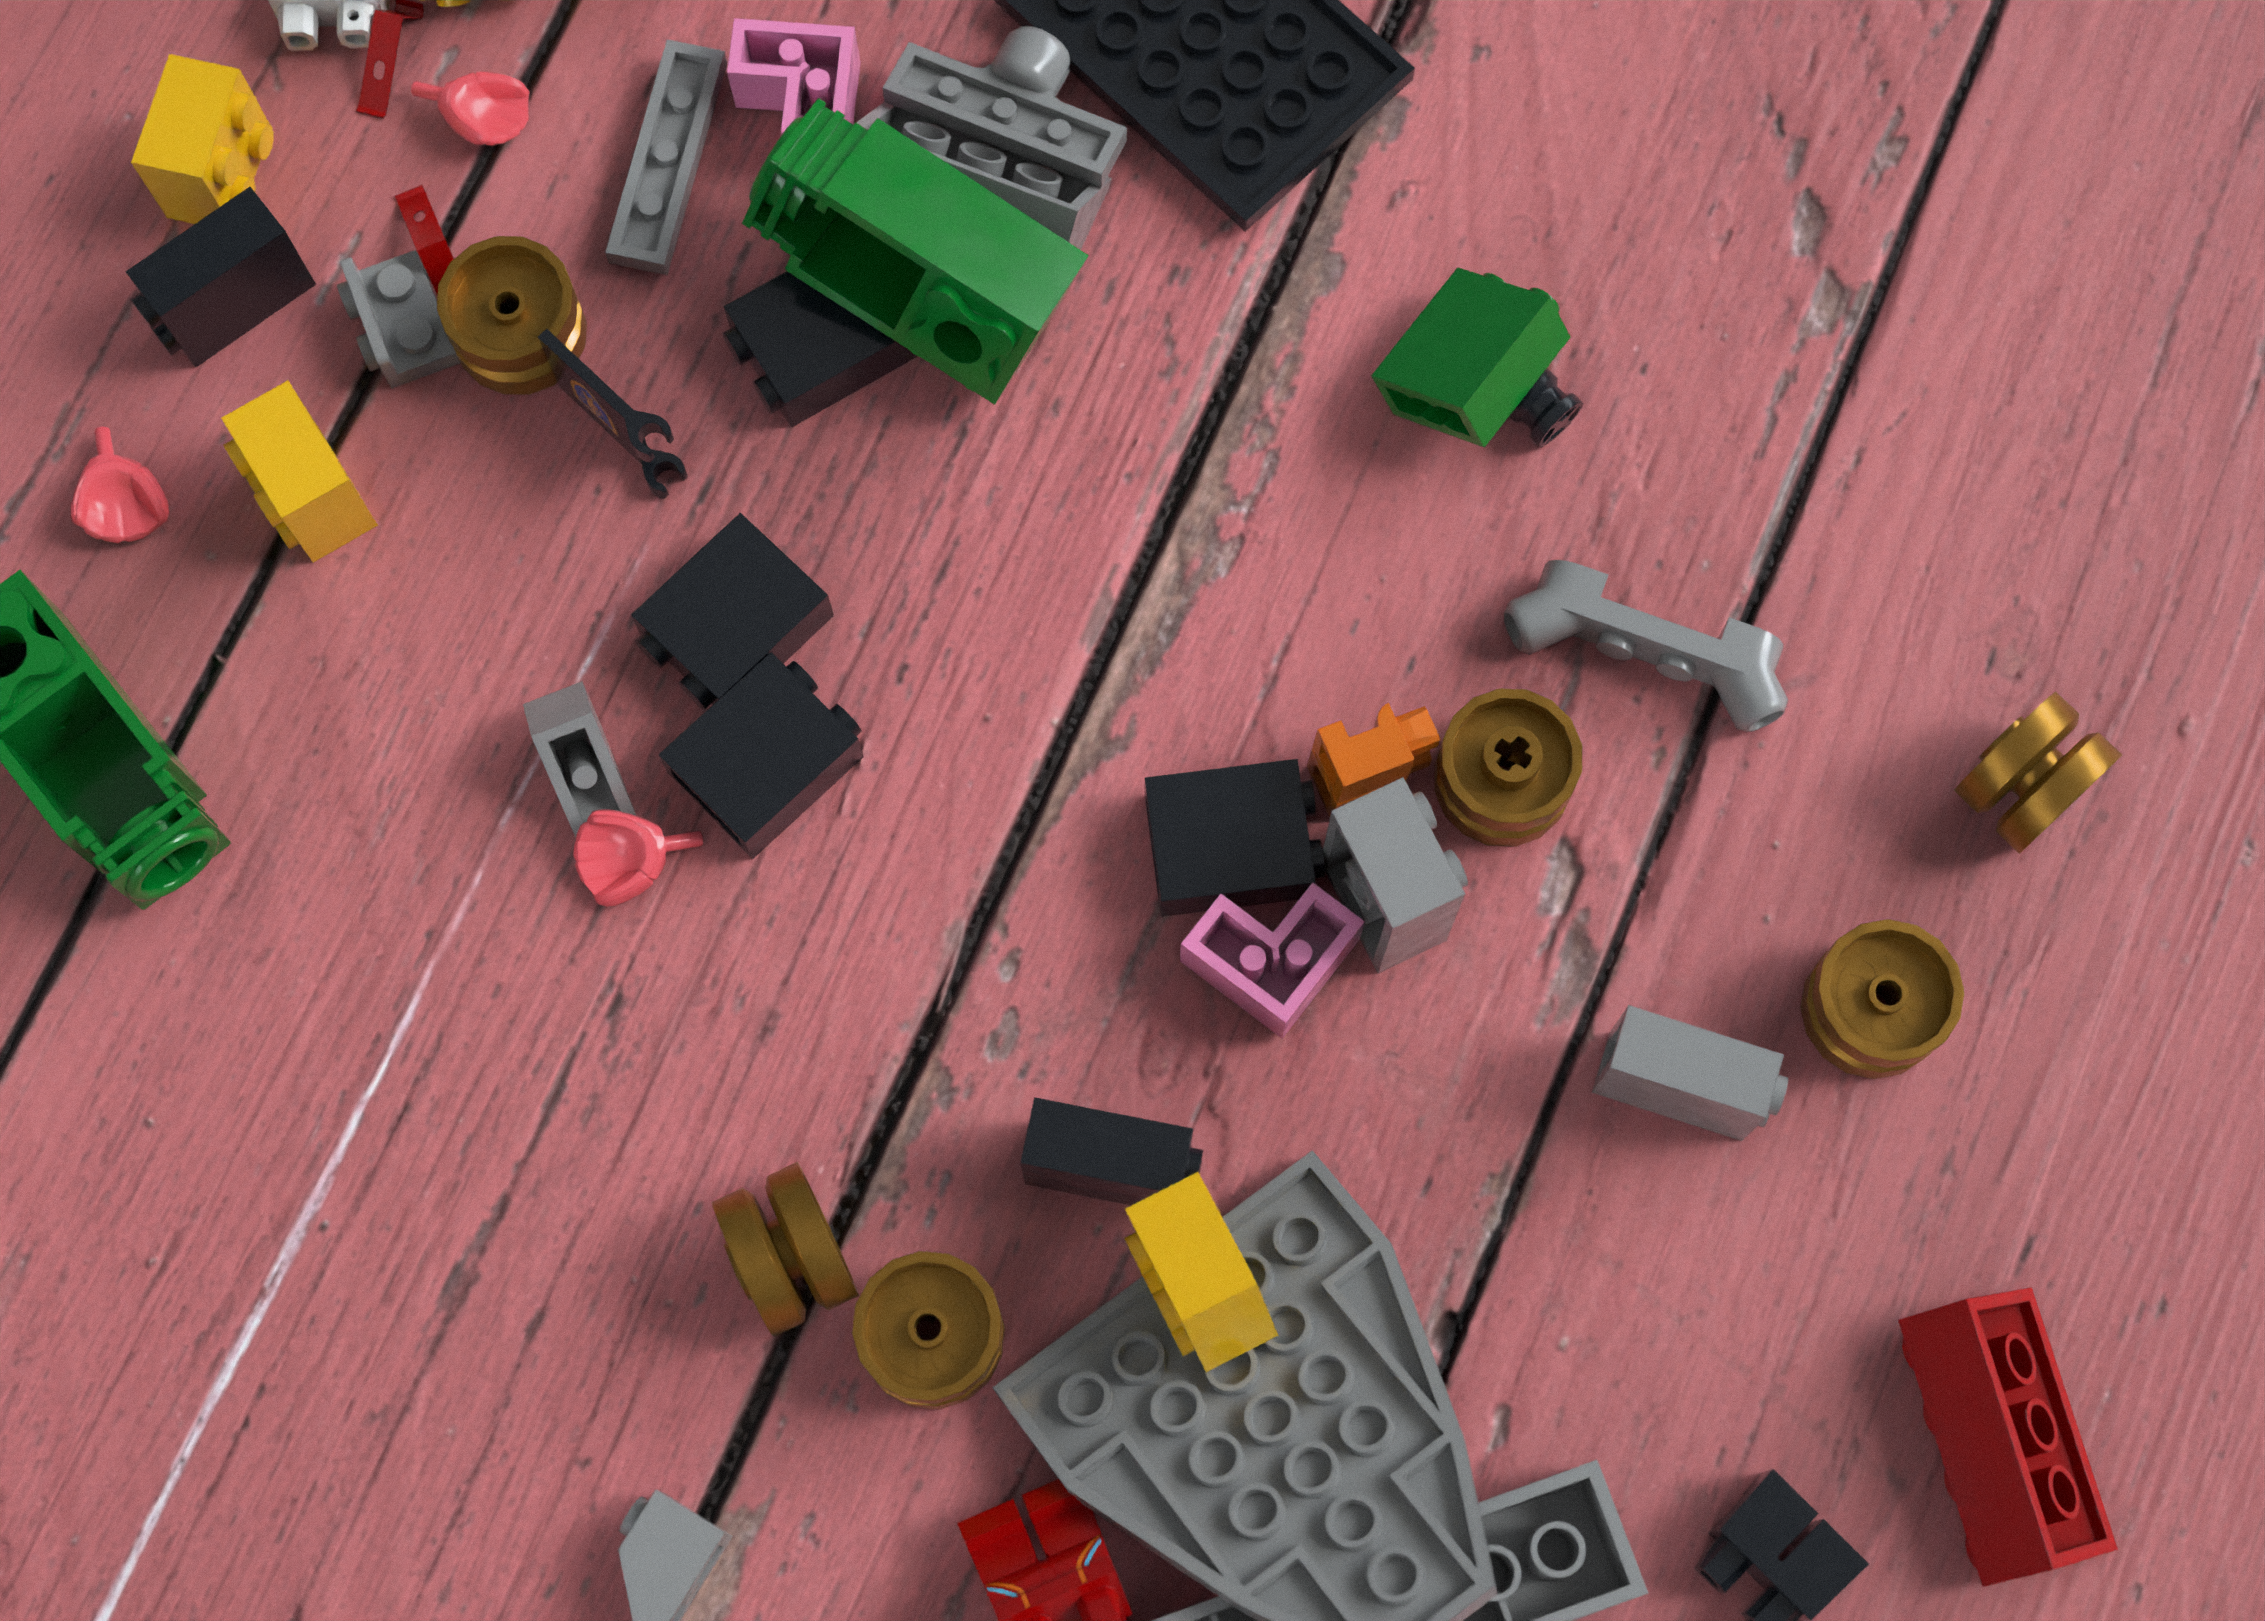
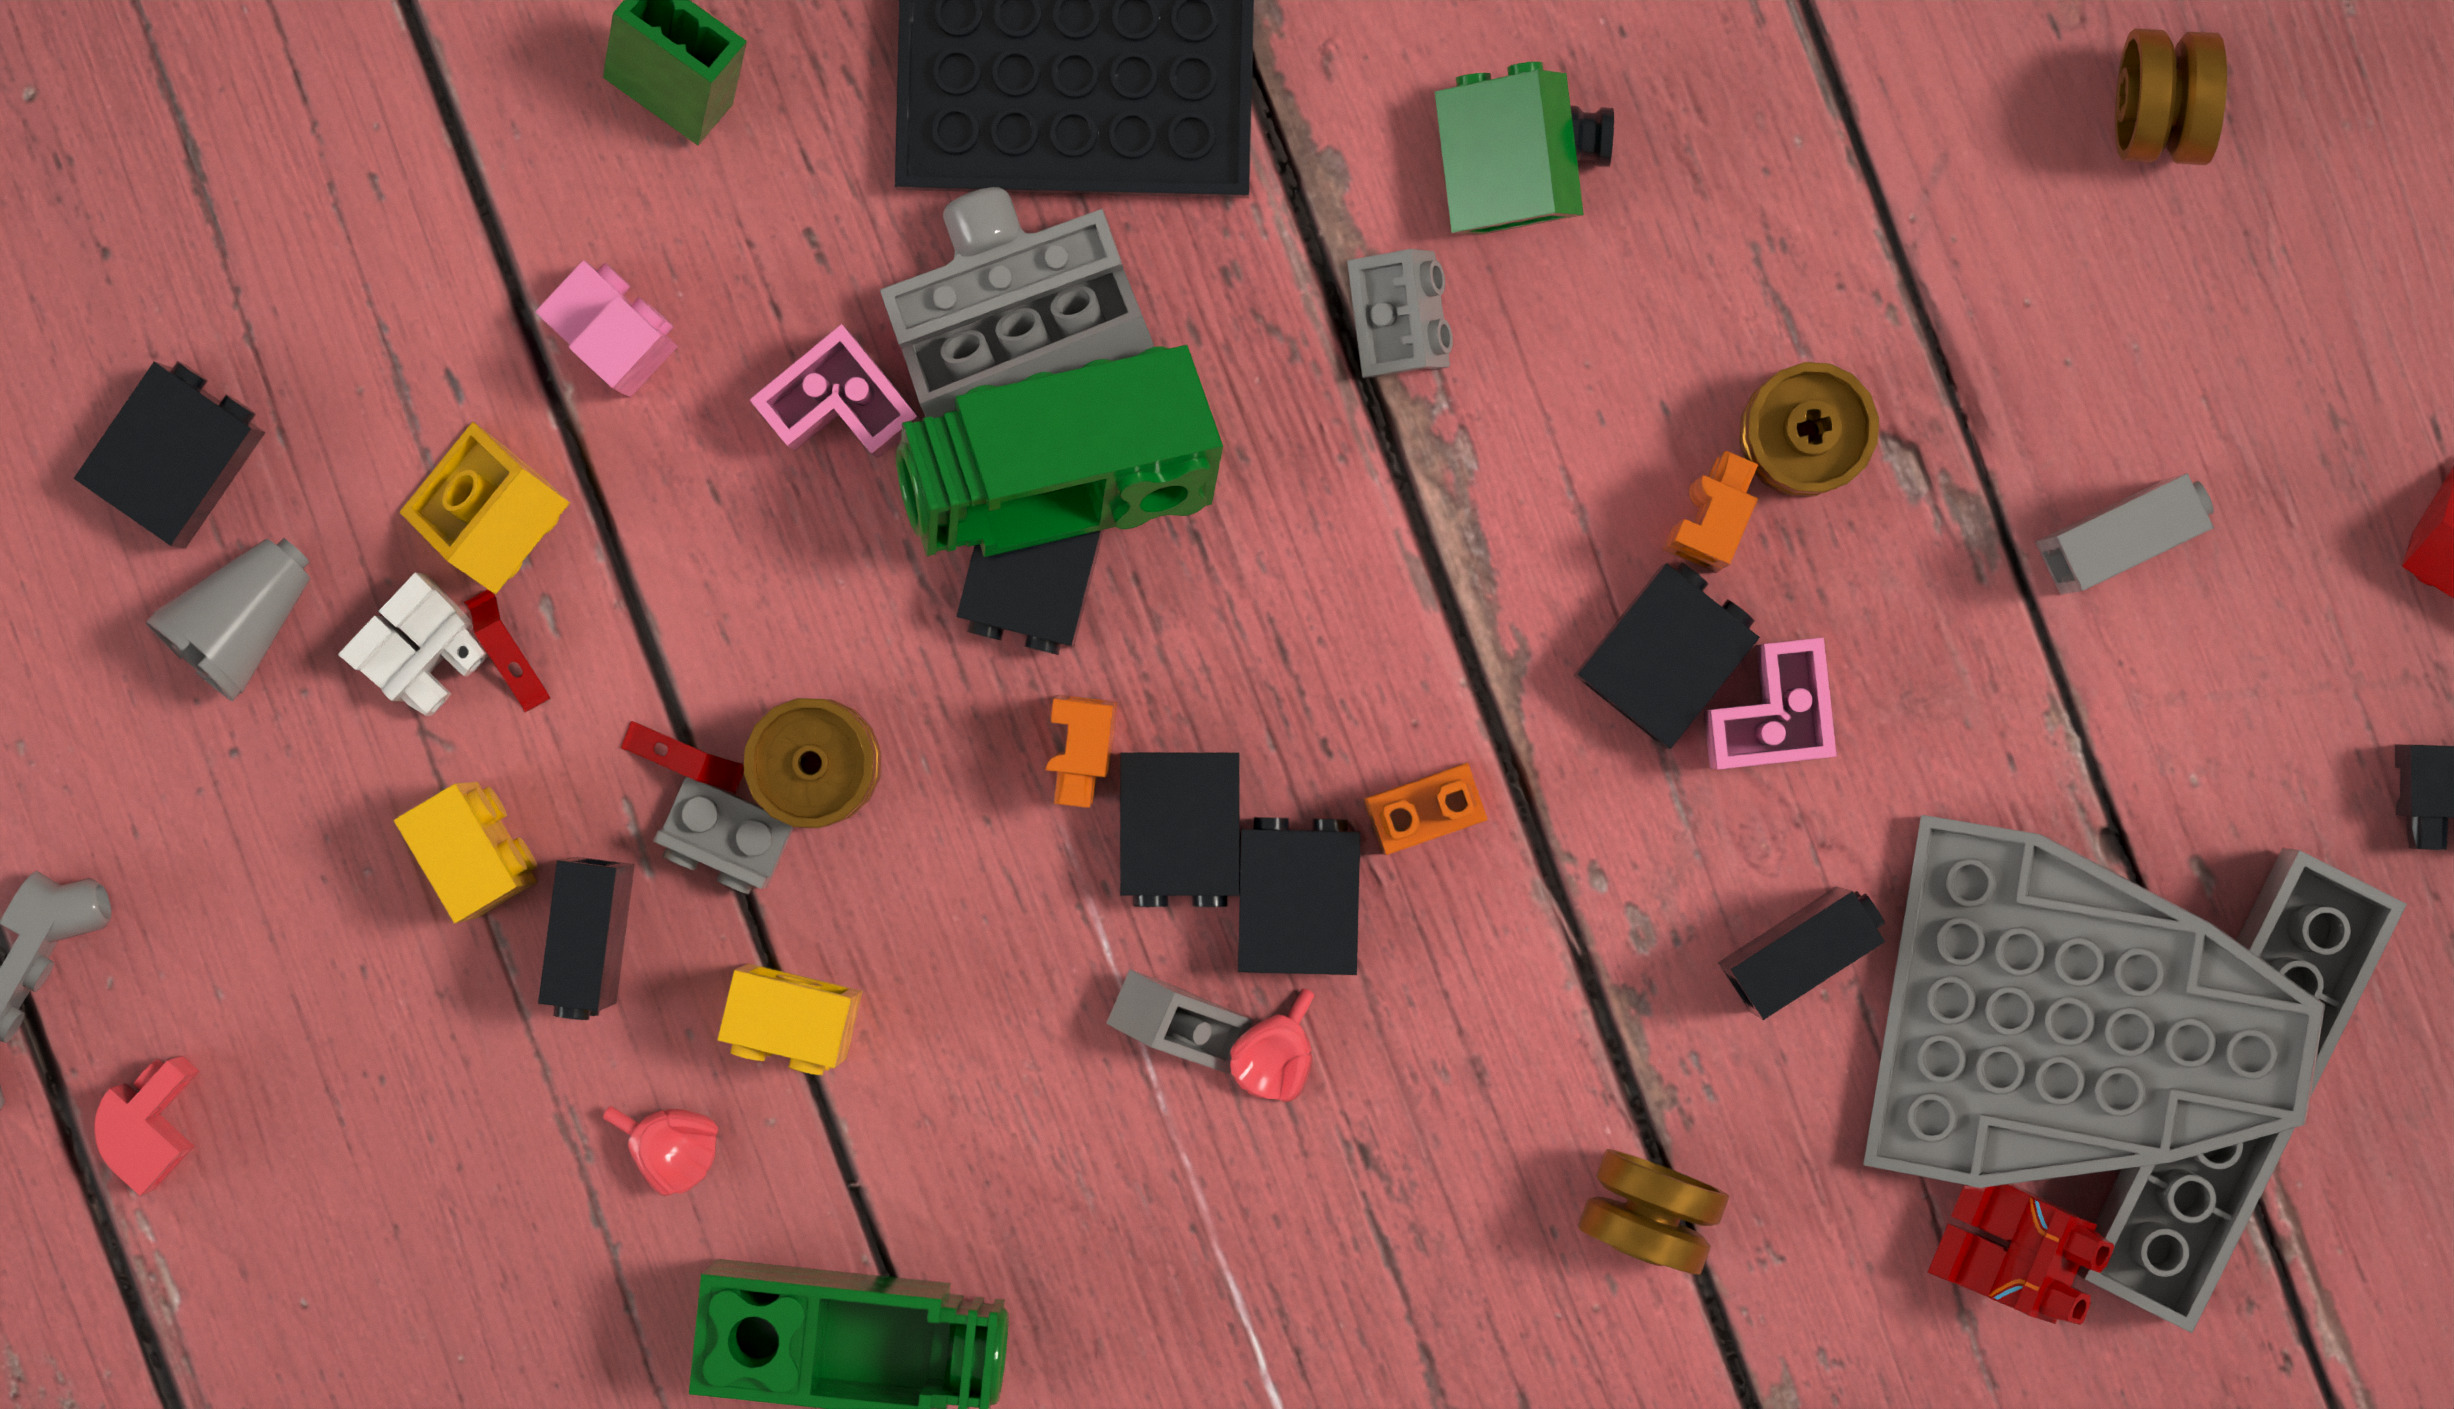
camera: 45 degrees left, 15 degrees up
coral piece [411,71,529,146] -> none
black flag [538,329,688,499] -> none
light grey plate [605,39,728,275] -> none
pearl gold wheel [852,1251,1005,1409] -> none
yellow brick [1124,1172,1278,1372] -> none
light grey brick [1323,777,1468,973] -> none
light grey plate [1504,560,1788,732] -> none
pearl gold wheel [1800,919,1965,1079] -> none
none -> orange hips [1045,695,1118,808]
none -> light grey bracket [1347,249,1453,378]
none -> orange hips [1363,762,1488,855]

